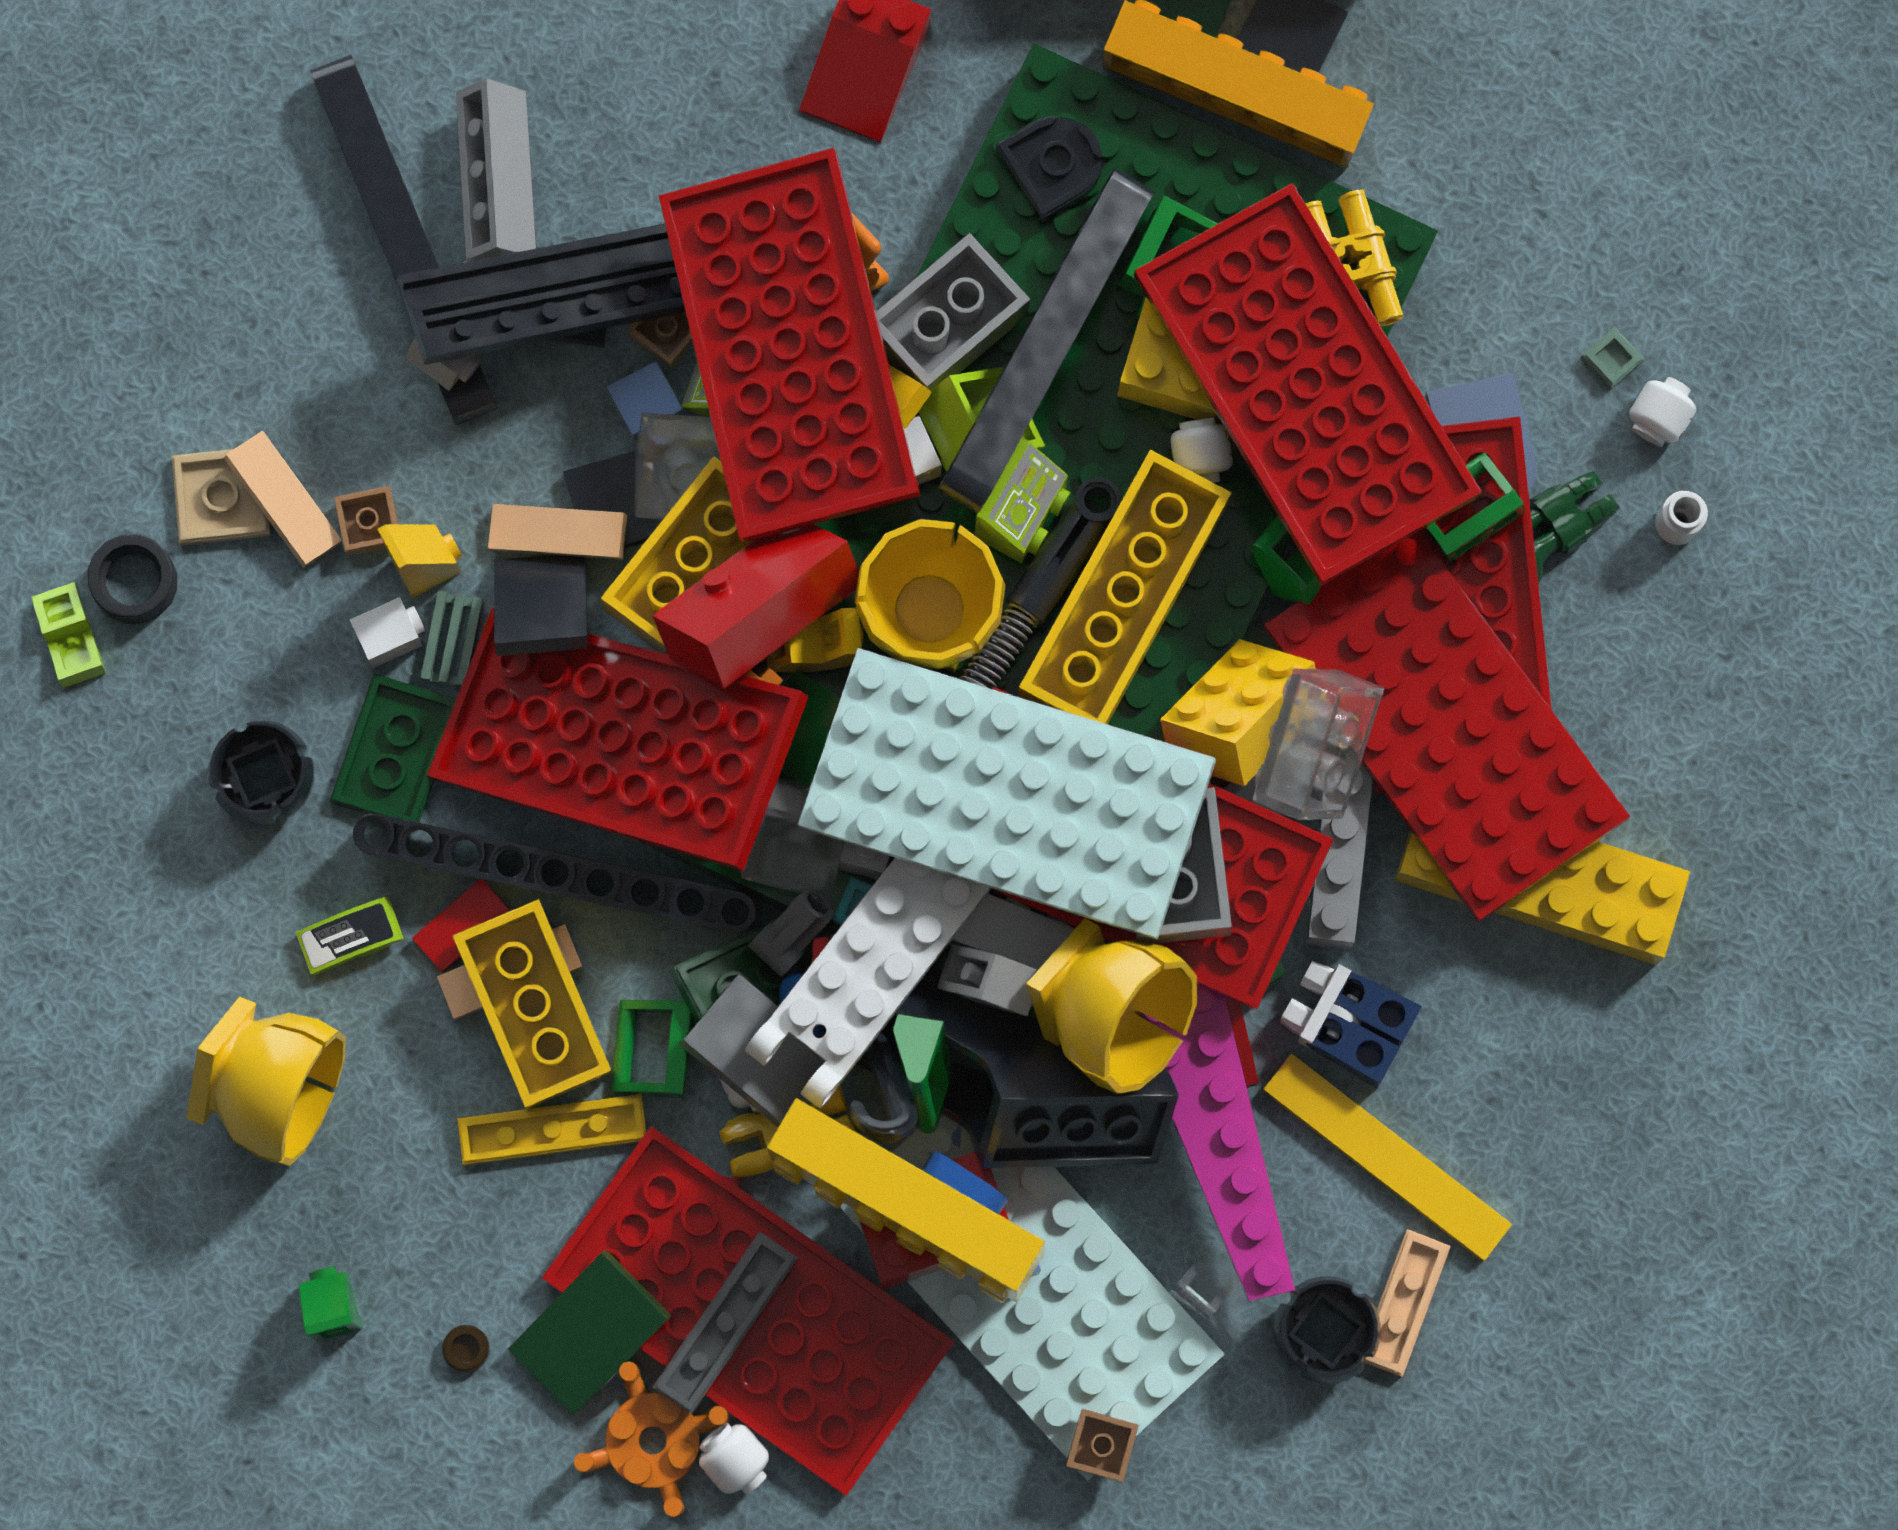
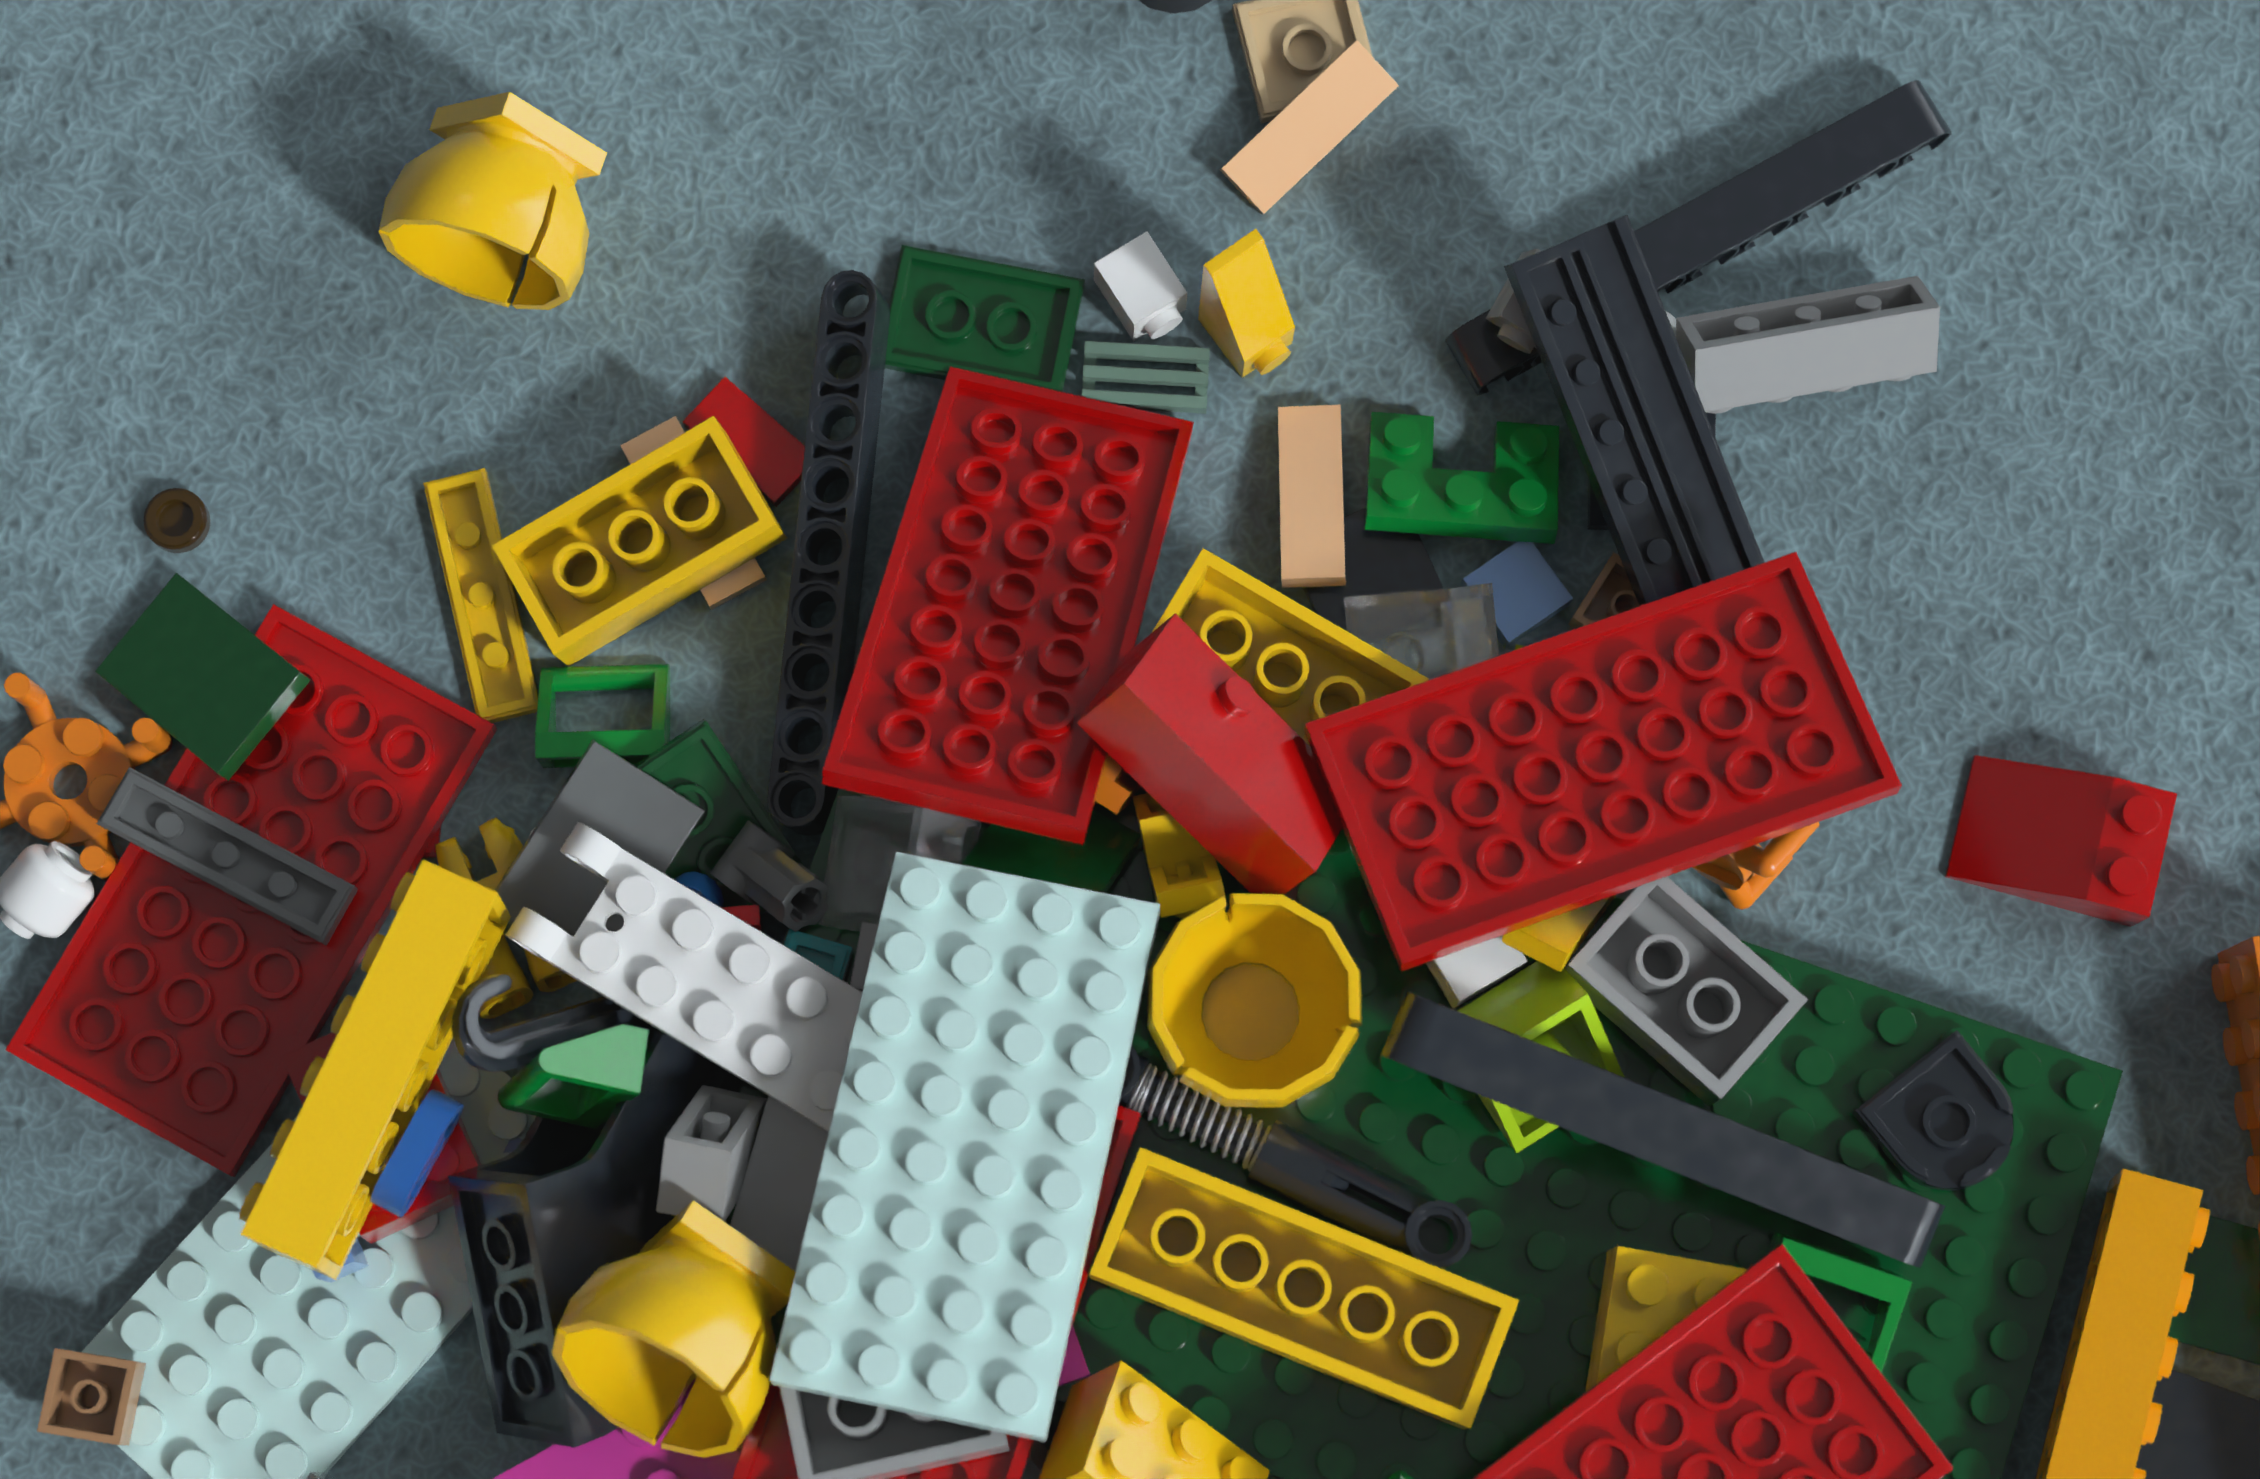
camera: 85 degrees right, 0 degrees up
black piece [208,721,314,826] -> none
slope [295,897,404,975] -> none
green slope [299,1266,363,1341] -> none
medium nougat piece [334,486,399,557] -> none
black tile [494,555,588,656] -> none
lime slope [975,437,1071,564] -> none
white head [1170,417,1233,483] -> none
none -> green plate [1365,412,1559,544]

